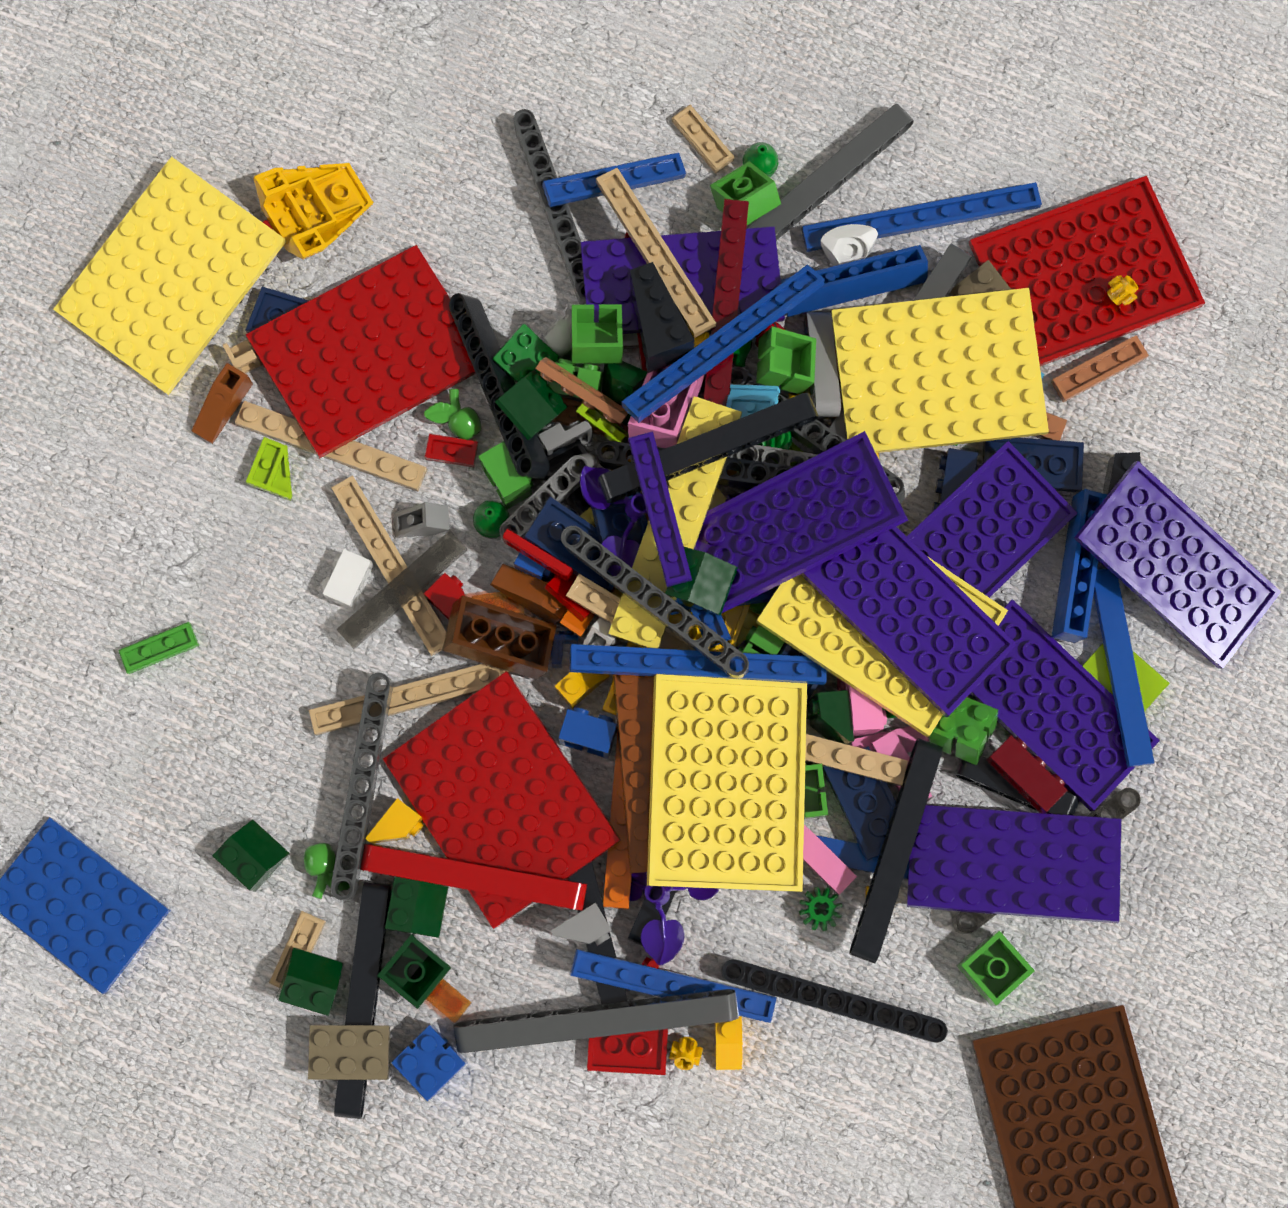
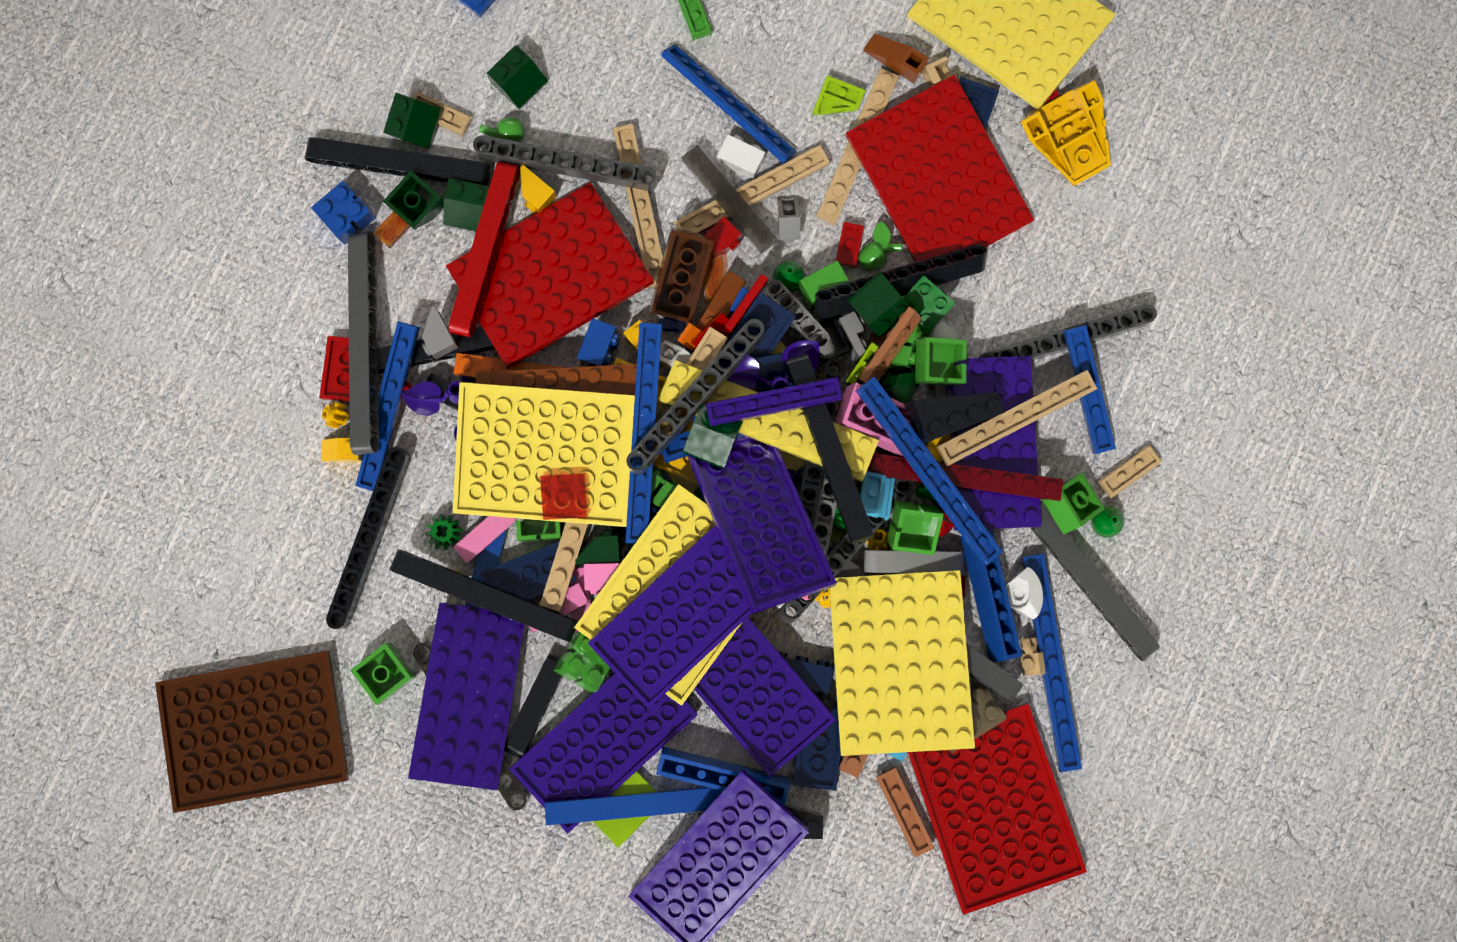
camera: 90 degrees right, 5 degrees up
dark tan plate [308,1025,390,1080] -> none
dark red brick [986,735,1068,814] -> none
yellow gear [1107,275,1138,305] -> none
none -> clear red tile [540,473,588,520]
none -> blue tile [661,44,797,164]
none -> tan plate [1020,638,1046,676]

